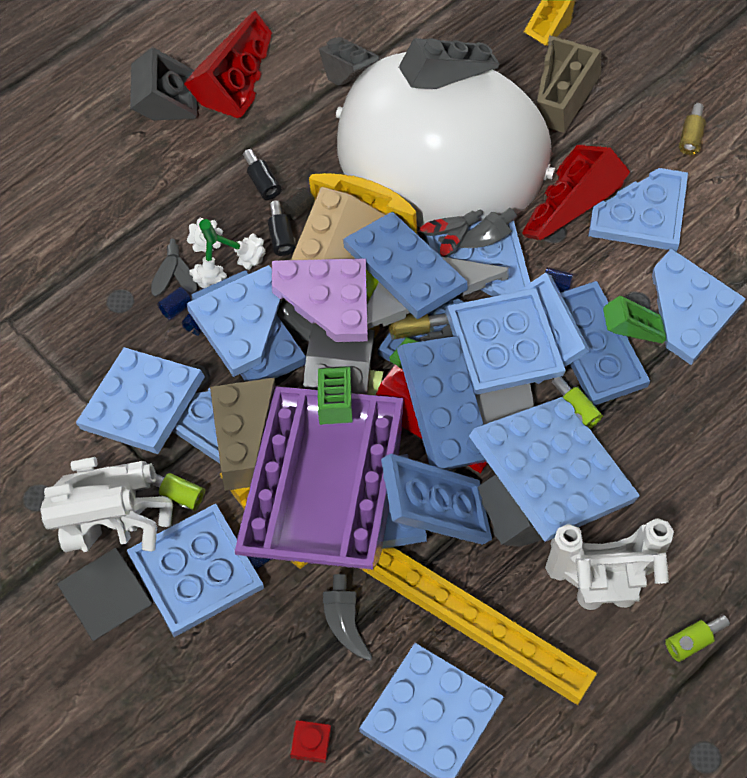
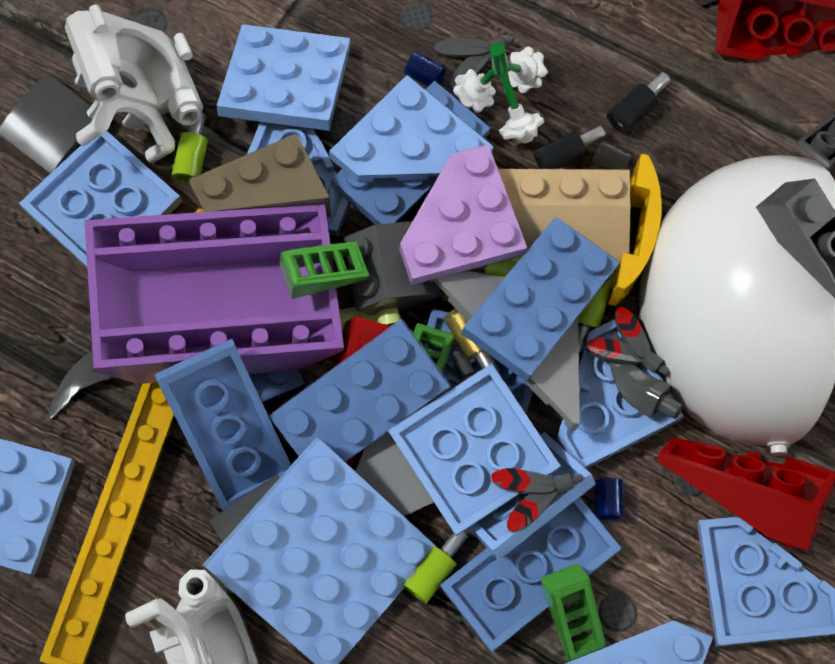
camera: 80 degrees right, 10 degrees up
none -> piece [491,468,584,532]

